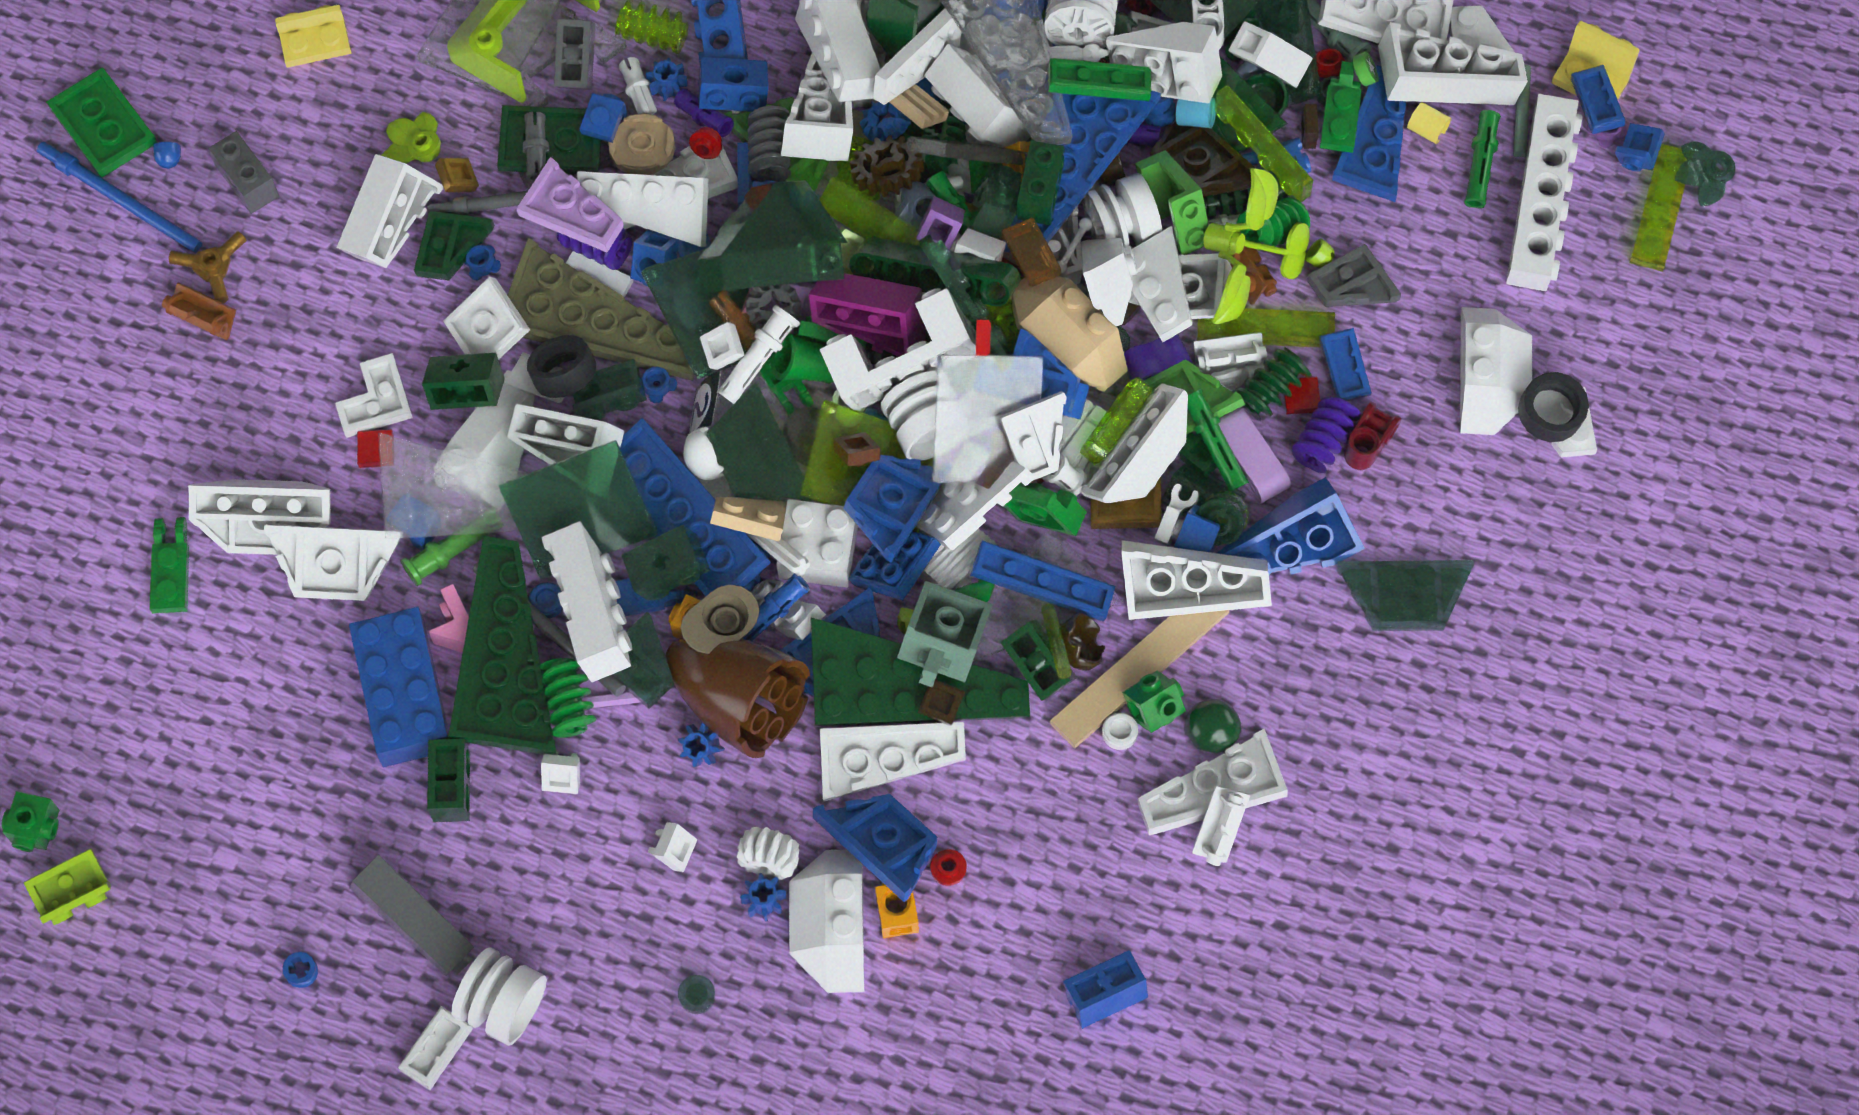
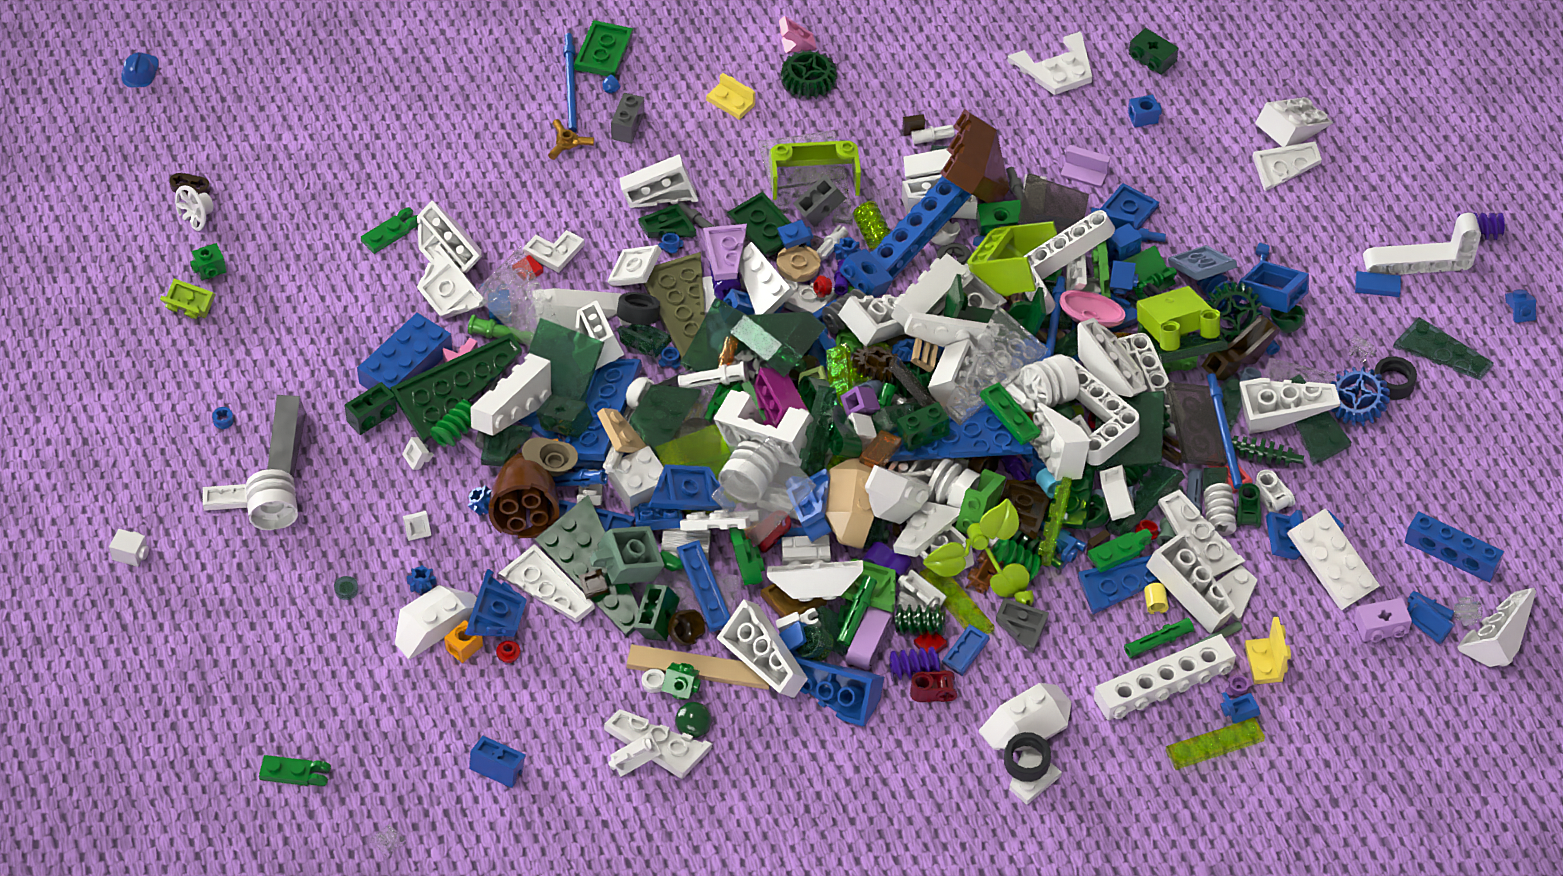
camera: 50 degrees right, 15 degrees down
dark orange hinge [162,282,236,340] -> none
lime plate [381,112,441,164] -> none
dark green brick [422,352,505,410] -> none
pearl gold tile [435,158,479,192] -> none
dark grey pin [523,112,549,182] -> none
white tile [700,322,745,370] -> none
white gear [737,827,800,880] -> none
reddish brown plate [833,432,880,466] -> none
red tile [976,319,991,356] -> none
white wing [999,391,1066,481] -> none
clear neon green bar [1041,604,1072,679] -> none
white bush [1042,455,1088,496] -> none
clear neon green beam [1080,376,1152,465] -> none
clear green wing [1336,560,1474,631] -> none
bright green tile [1352,51,1379,86] -> none
blue plate [1571,65,1625,135] -> none
clear green plate [1675,141,1736,207] -> none

